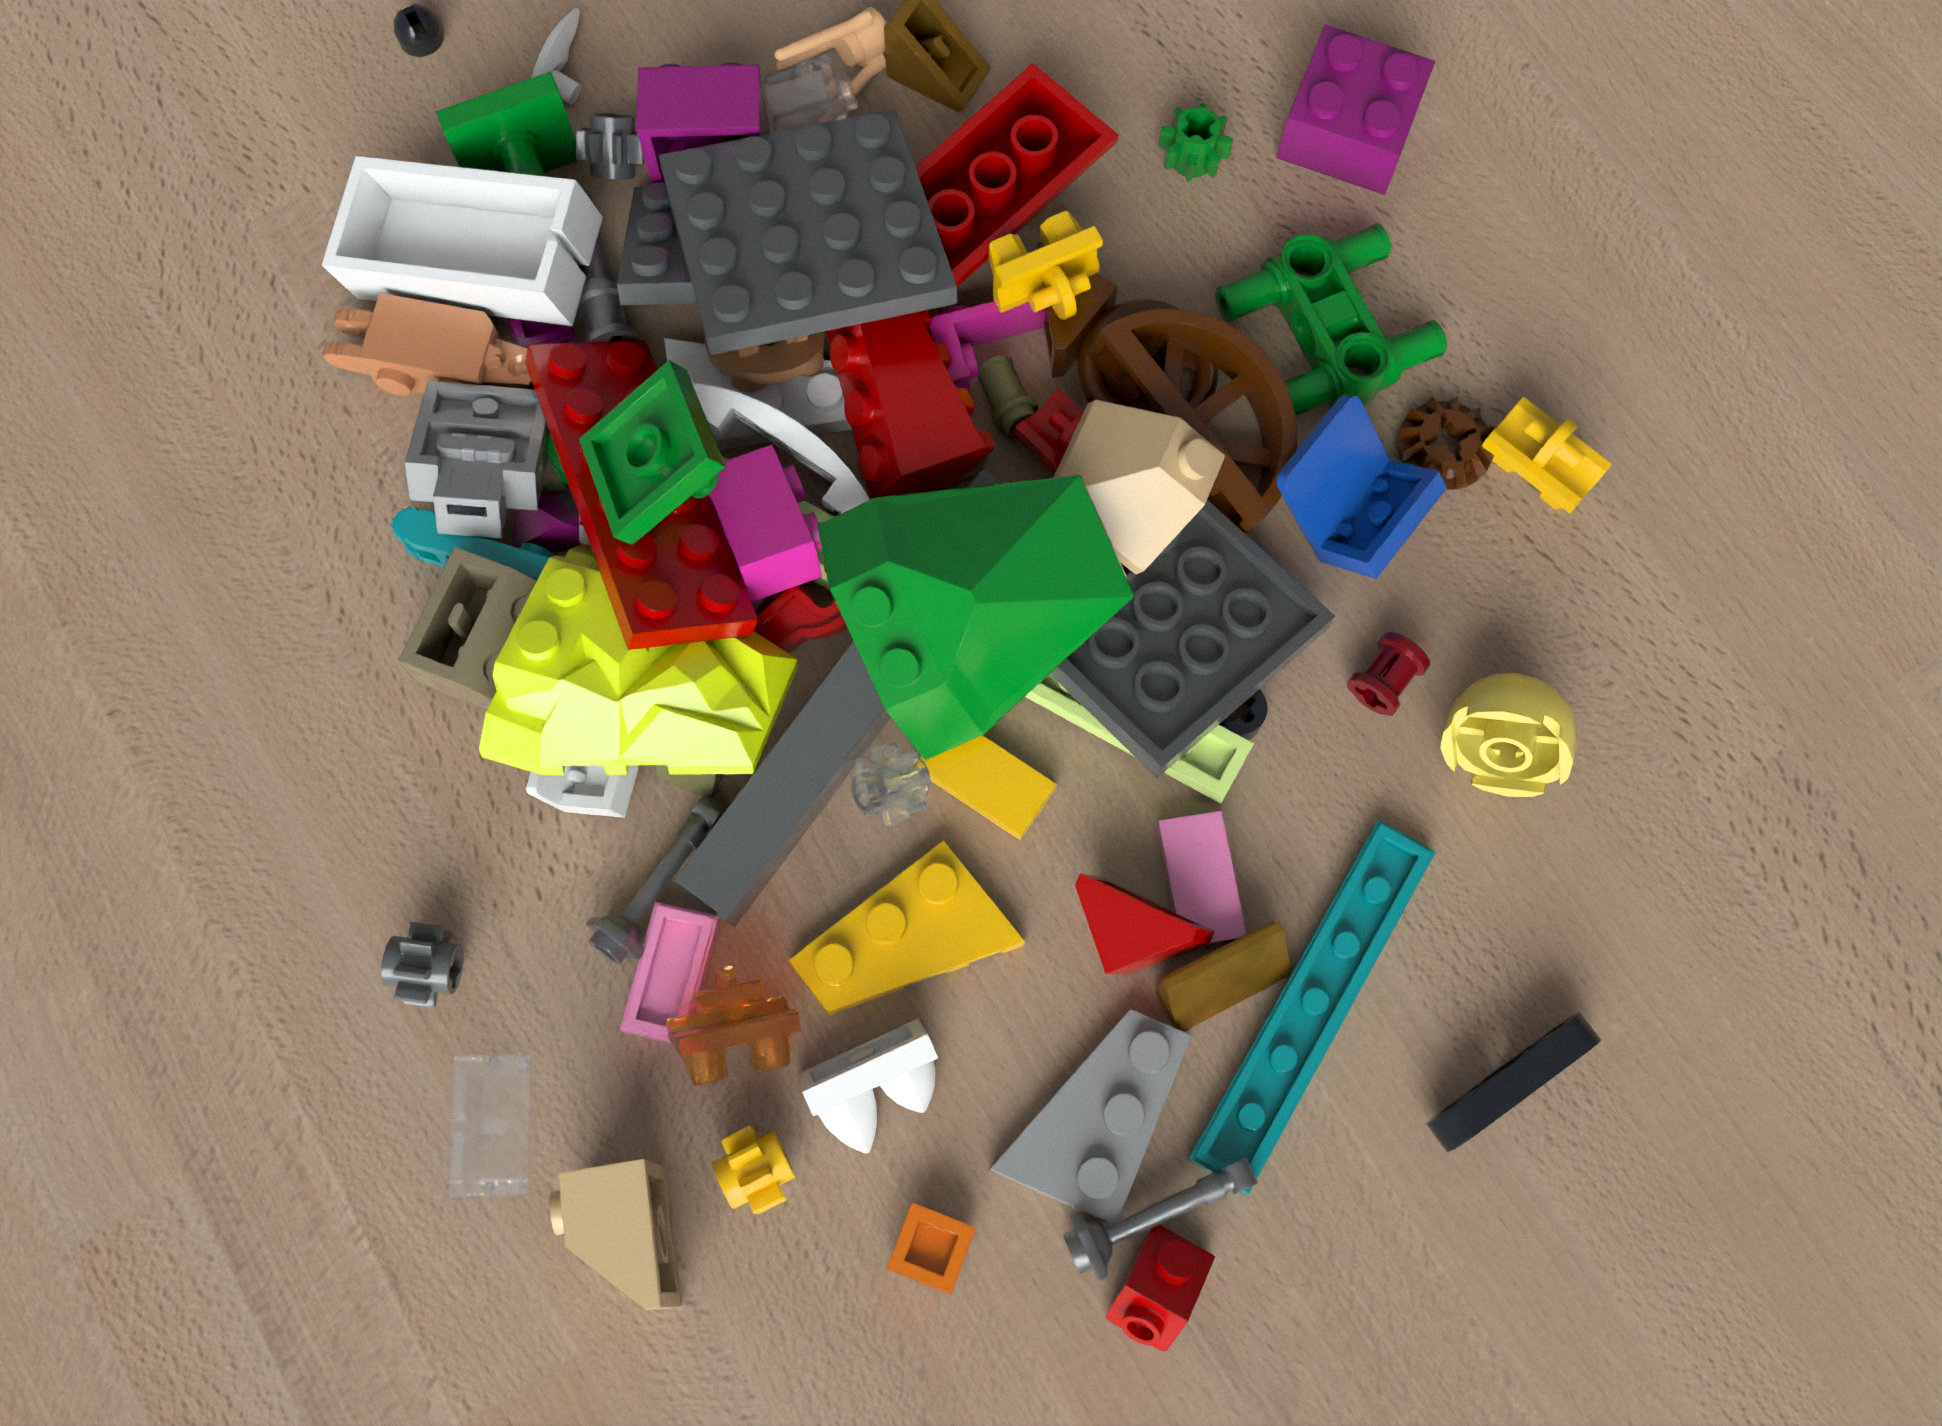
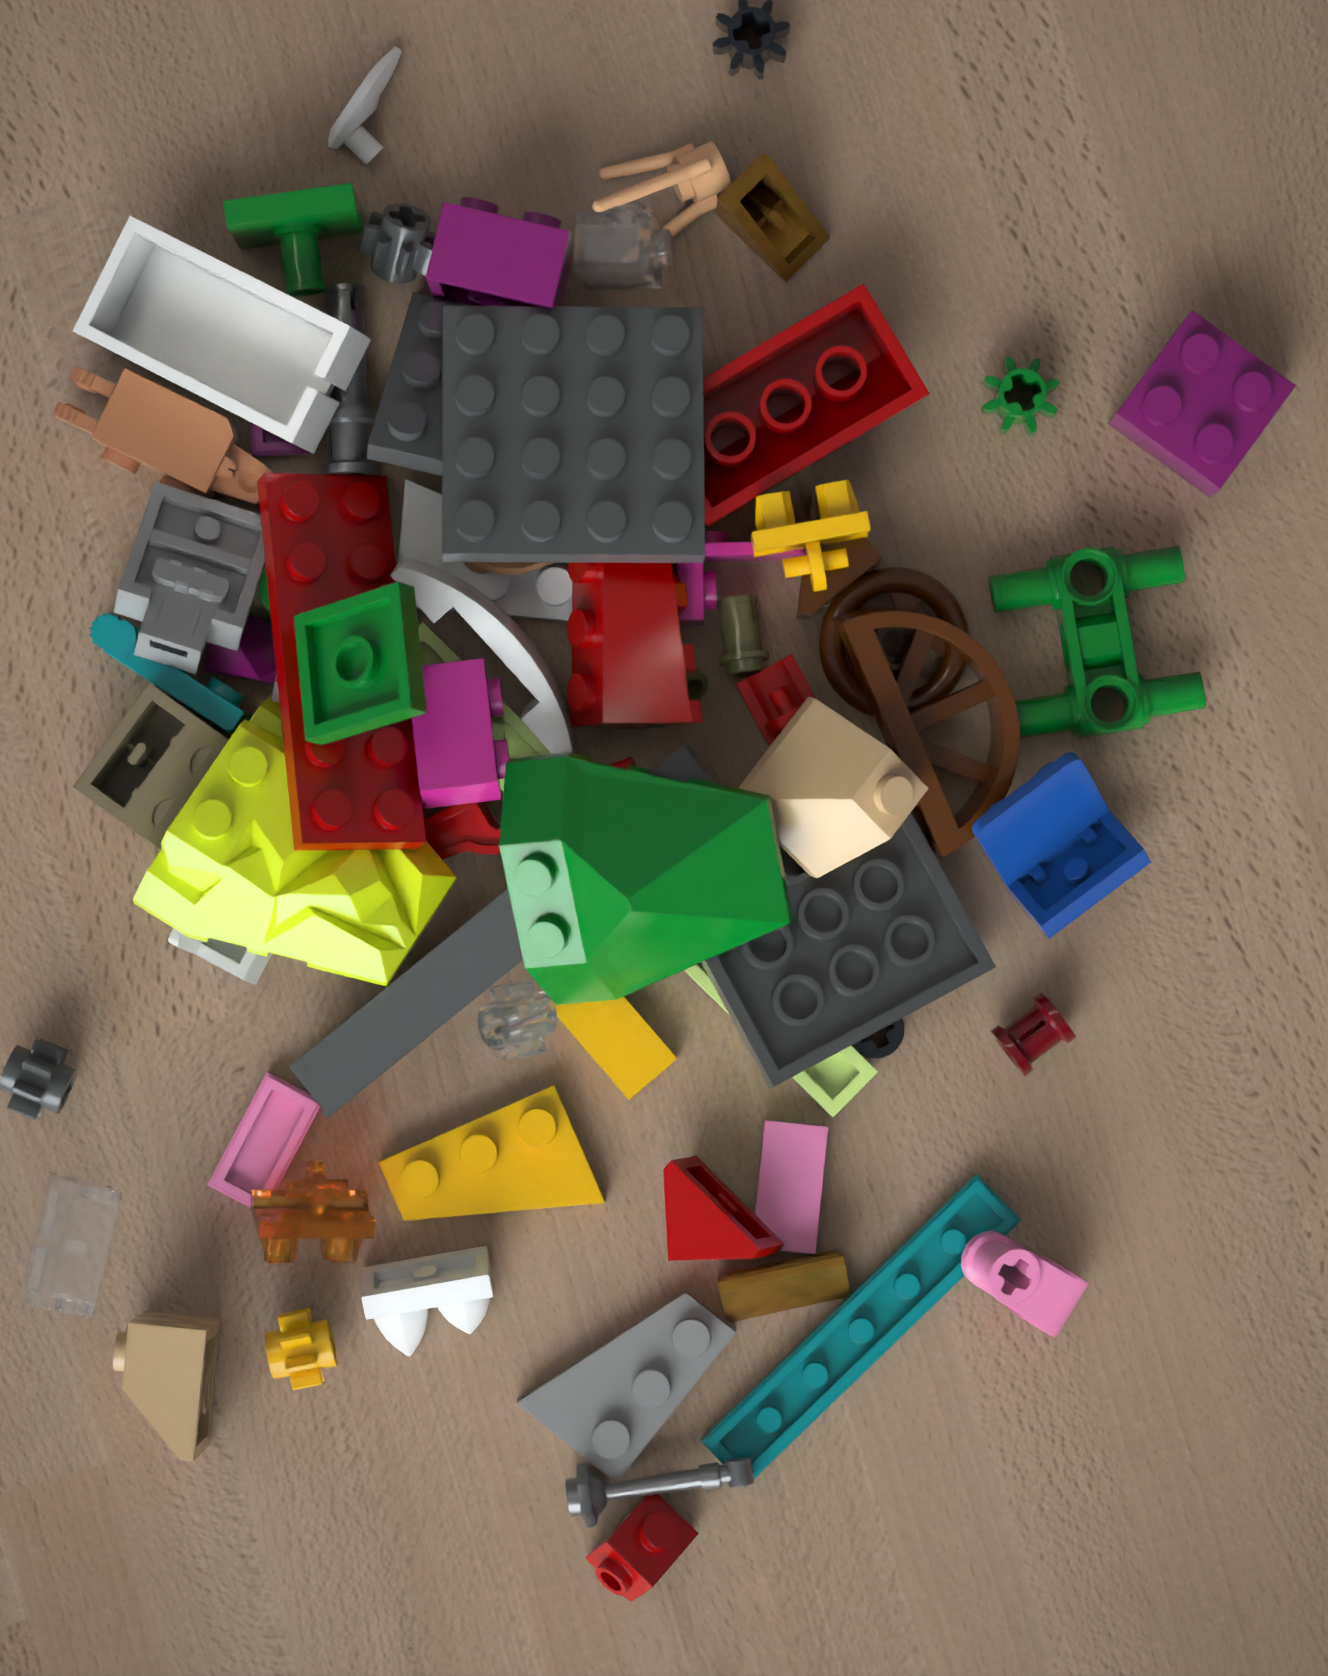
camera: 20 degrees right, 15 degrees up
black hinge [393,3,444,57] -> none
flat silver piece [586,794,727,964] -> none
orange plate [886,1202,976,1295] -> none
reddish brown gear [1397,397,1494,490] -> none
black beam [1426,1012,1601,1152] -> none
light yellow cylinder [1440,673,1578,797] -> none
yellow hips [1482,396,1612,514] -> none
none -> bright pink piece [961,1231,1089,1338]

